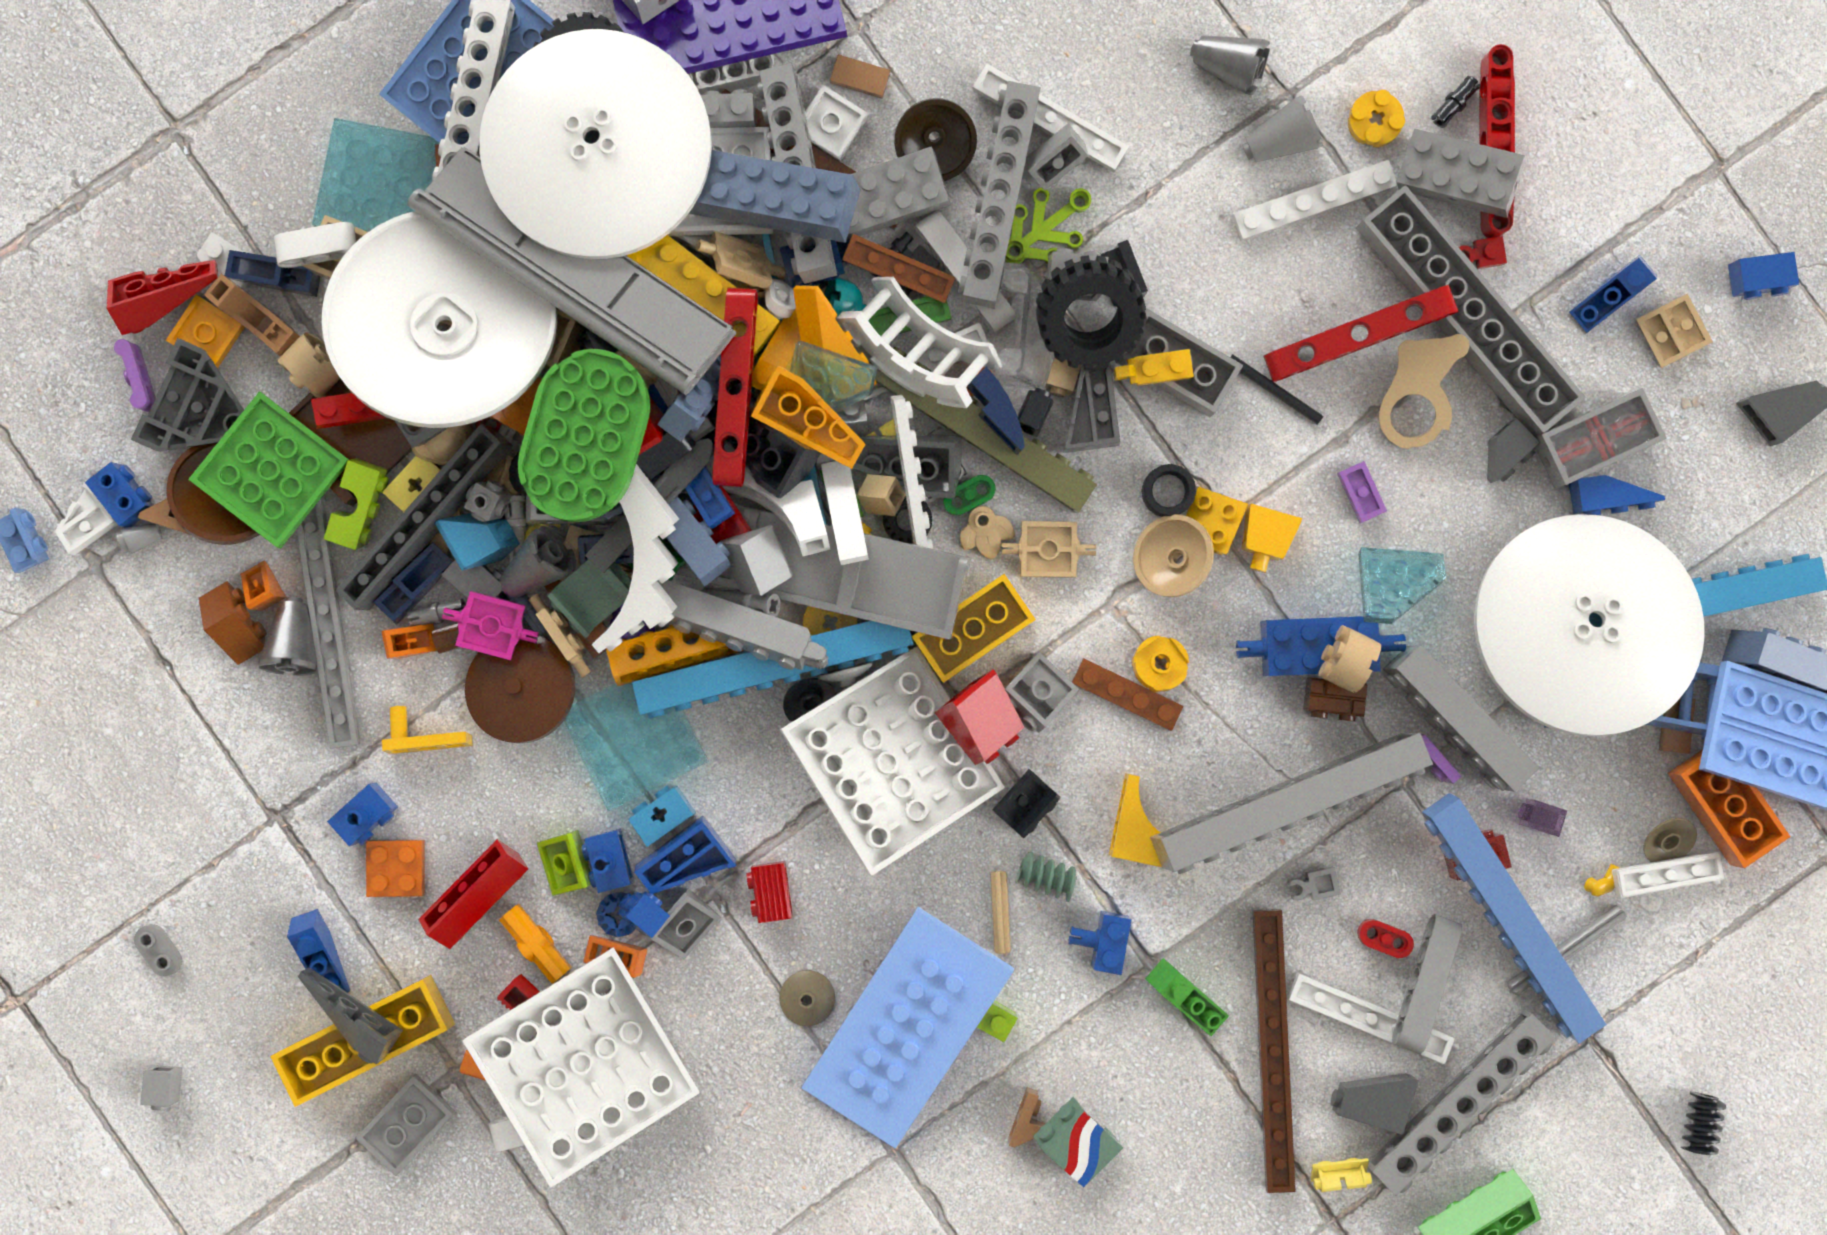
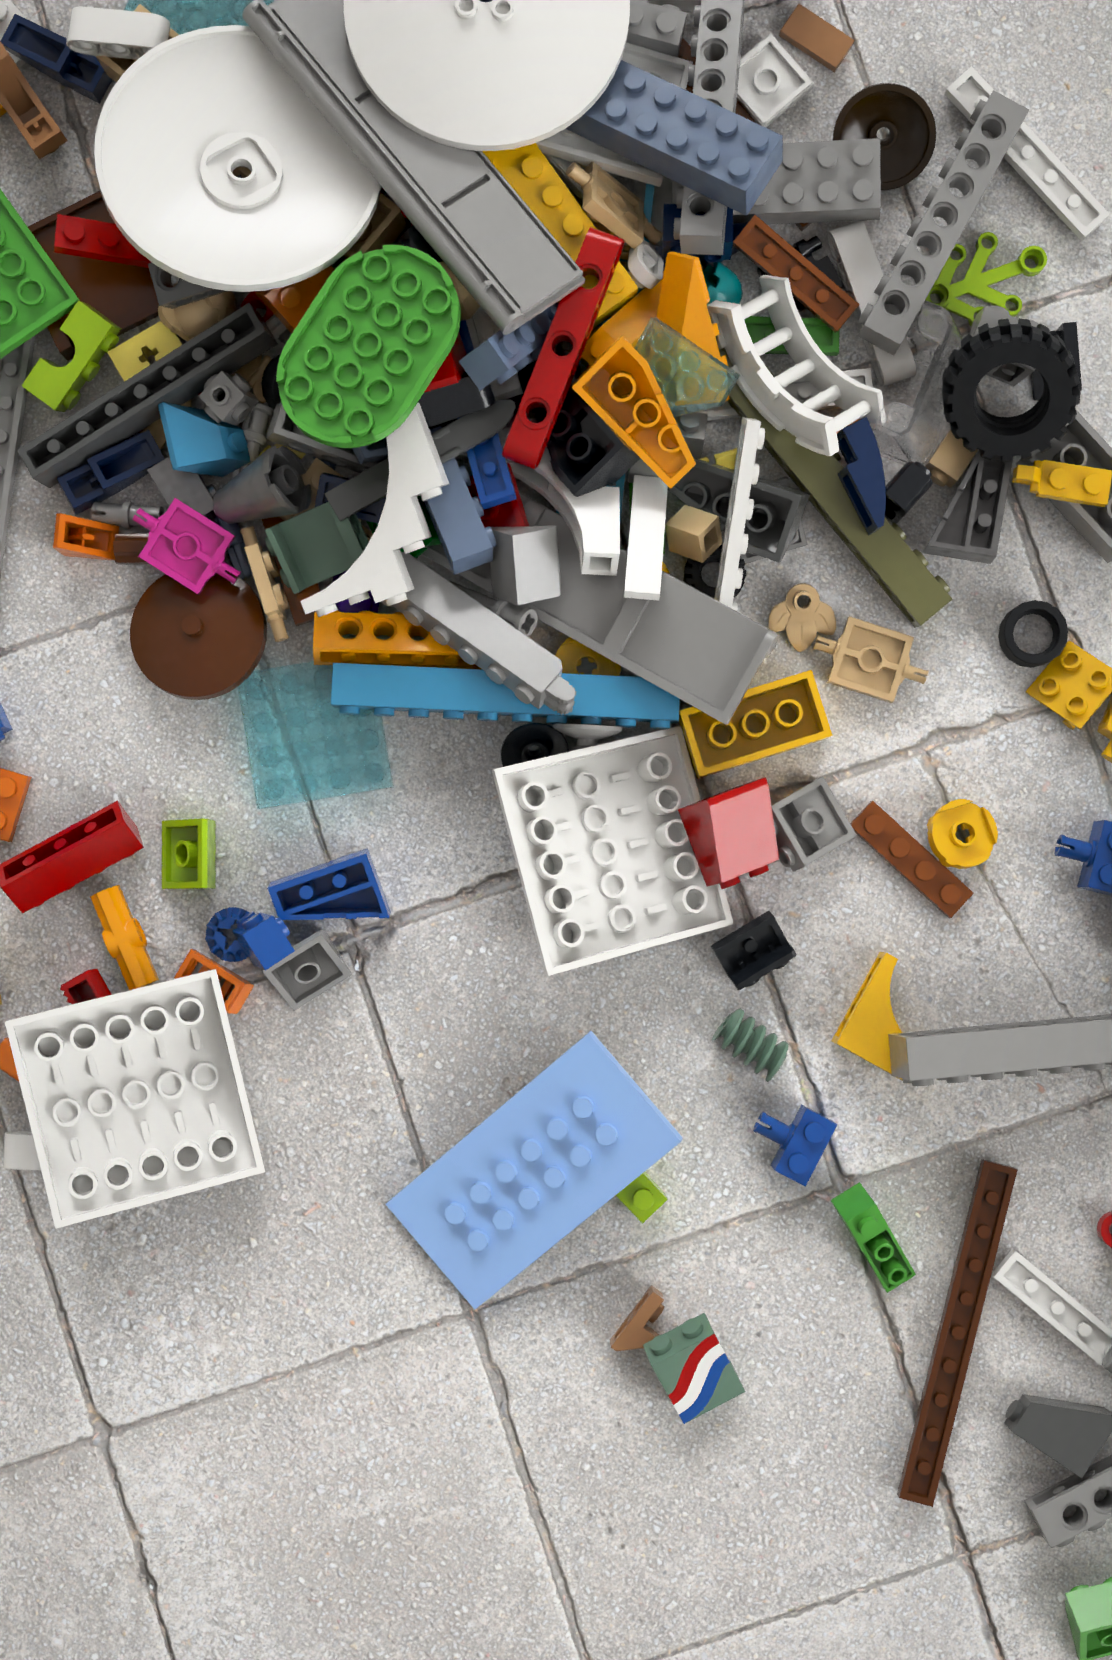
camera: 15 degrees right, 0 degrees up
tan brick [277,332,341,398] -> none
yellow piece [382,706,473,754] -> none
blue brick [582,828,635,893] -> none
dark azure brick [628,785,696,847] -> none
red brick [746,861,793,923] -> none
dark tan dish [779,970,835,1026] -> none
green plate [943,475,996,516] -> none
tan axle [991,871,1011,954] -> none
light grey brick [1026,123,1089,190] -> none
tan dish [1133,514,1214,597] -> none
light grey plate [1288,866,1341,901] -> none
light yellow hinge [1310,1158,1372,1192] -> none

